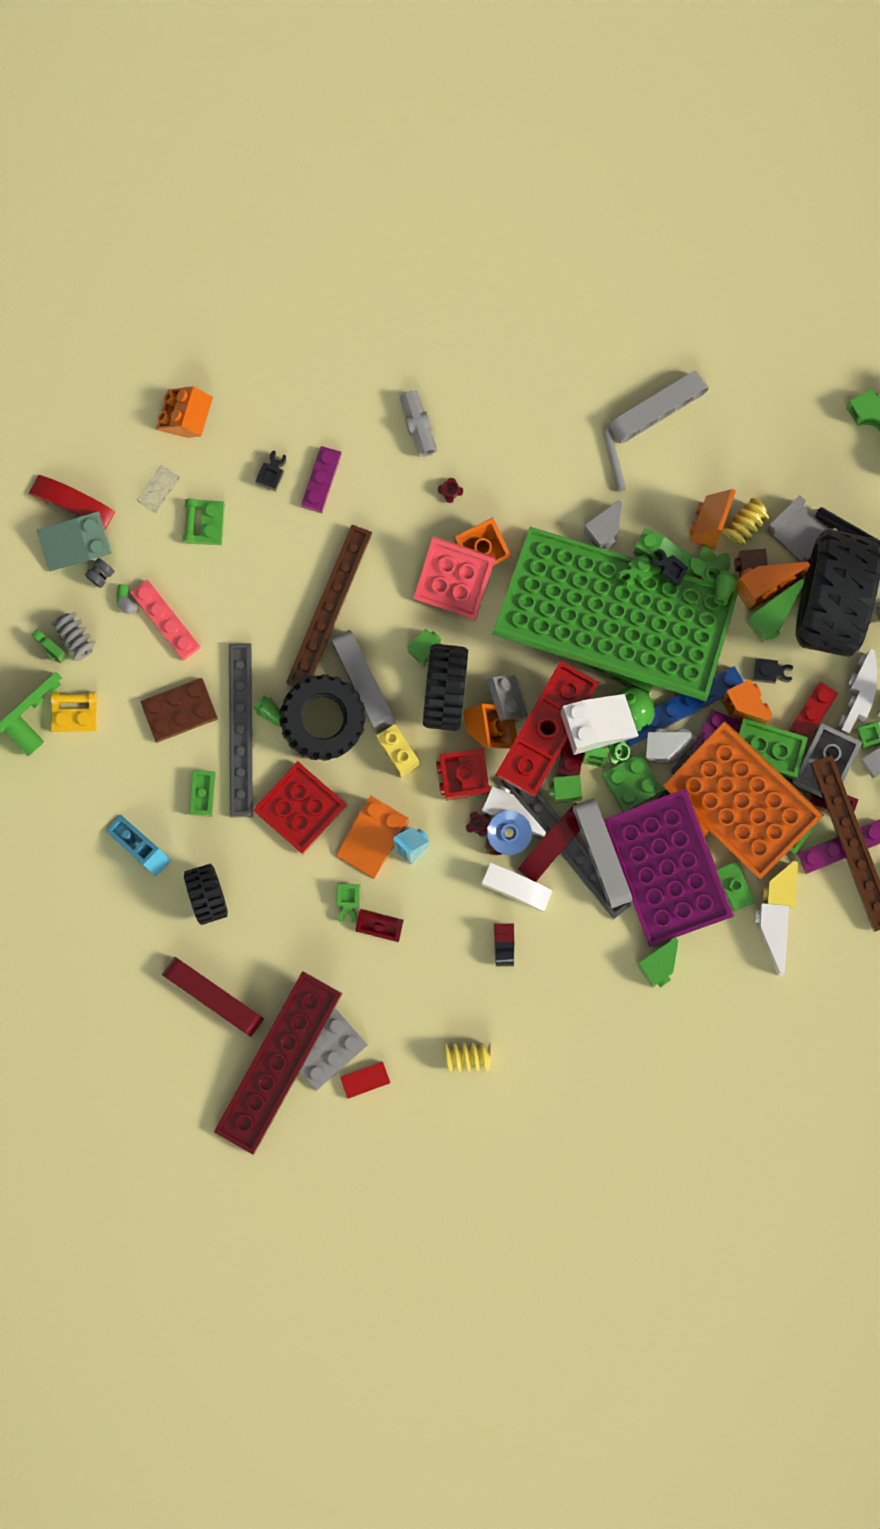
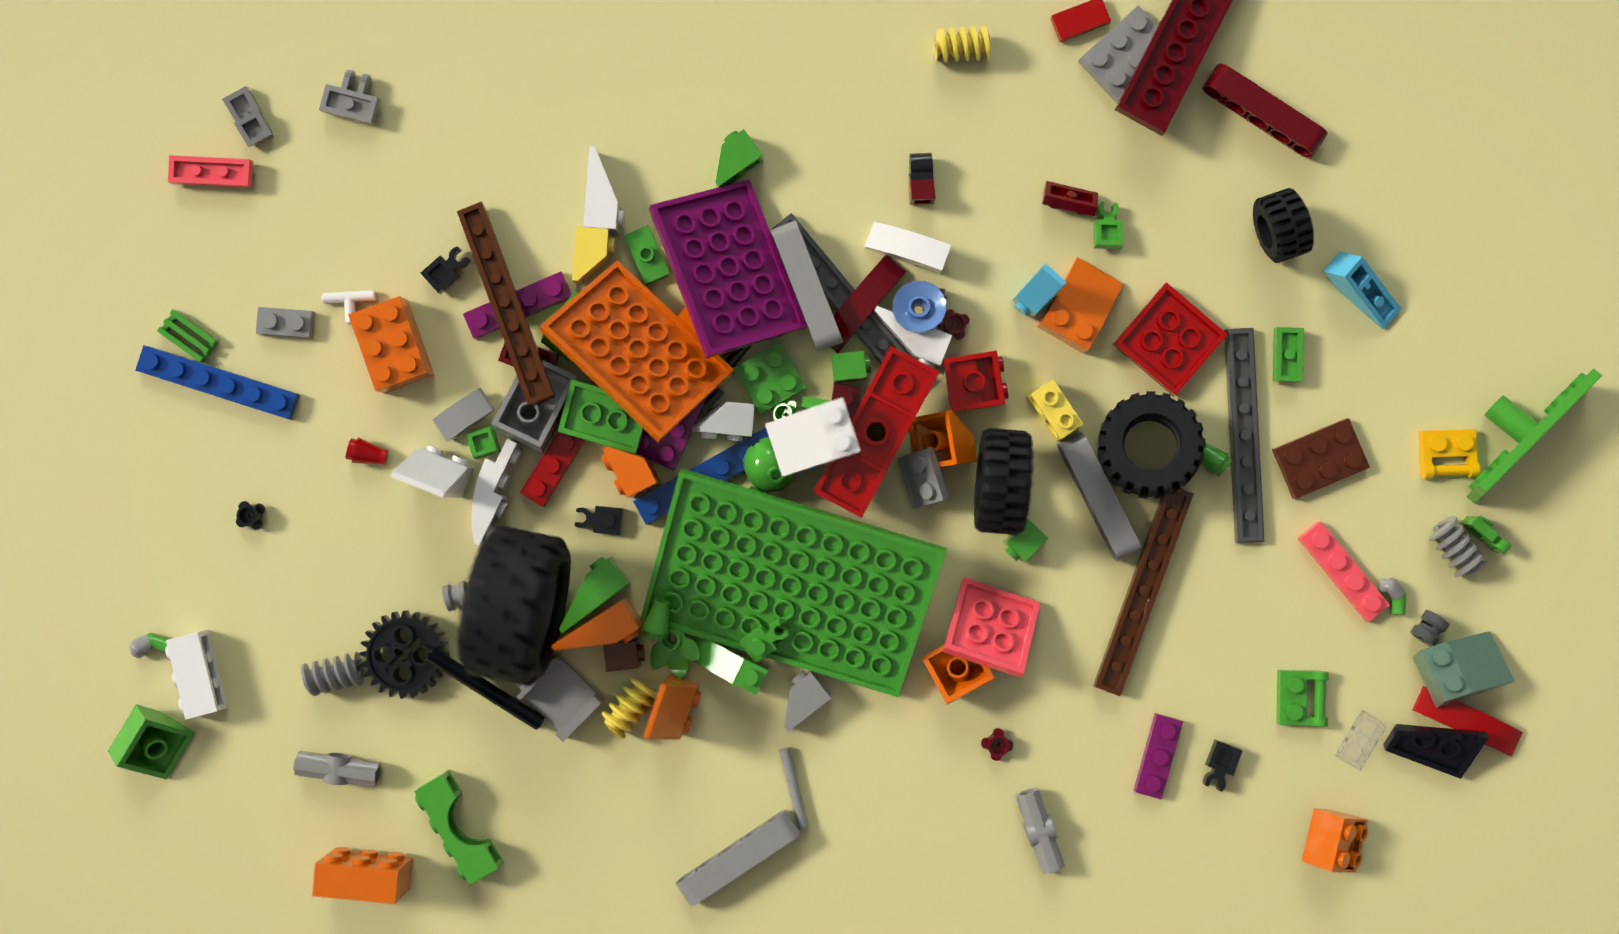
camera: 175 degrees right, 10 degrees up
black plate [649,549,689,587] -> none
none -> black wing [1383,724,1489,779]

